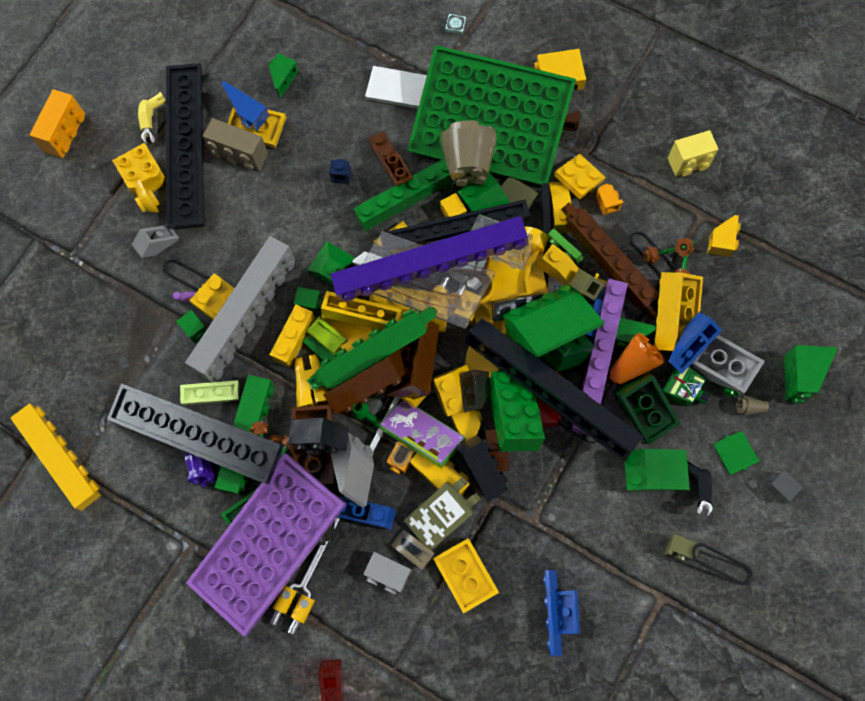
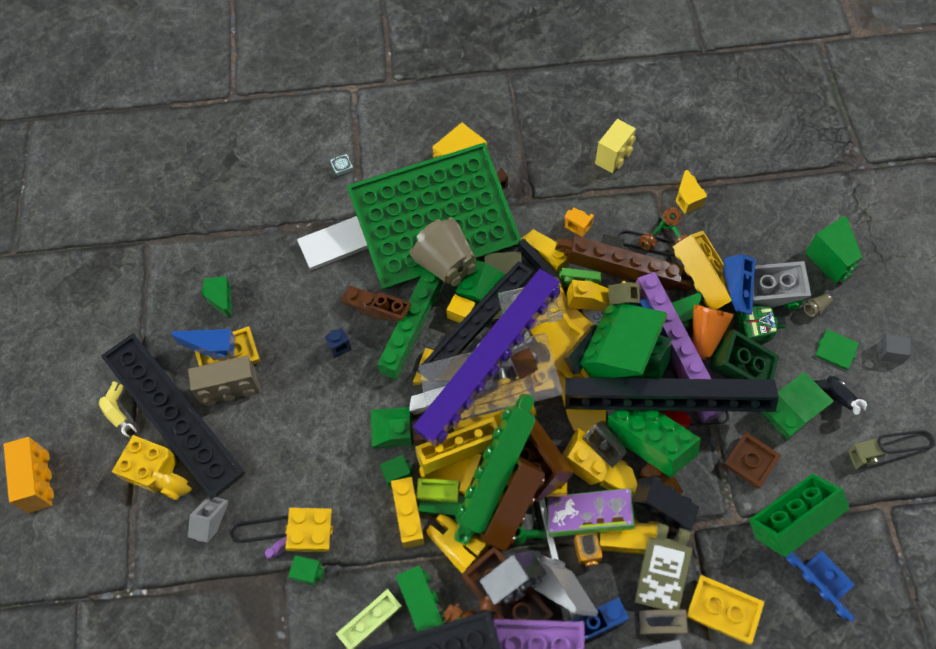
camera: 40 degrees left, 10 degrees down
light grey brick [185,236,295,382] -> none
yellow plate [554,154,606,199] -> none
none -> reddish brown slope [510,348,538,378]
none -> reddish brown plate [723,432,781,489]
none -> green brick [749,473,850,557]

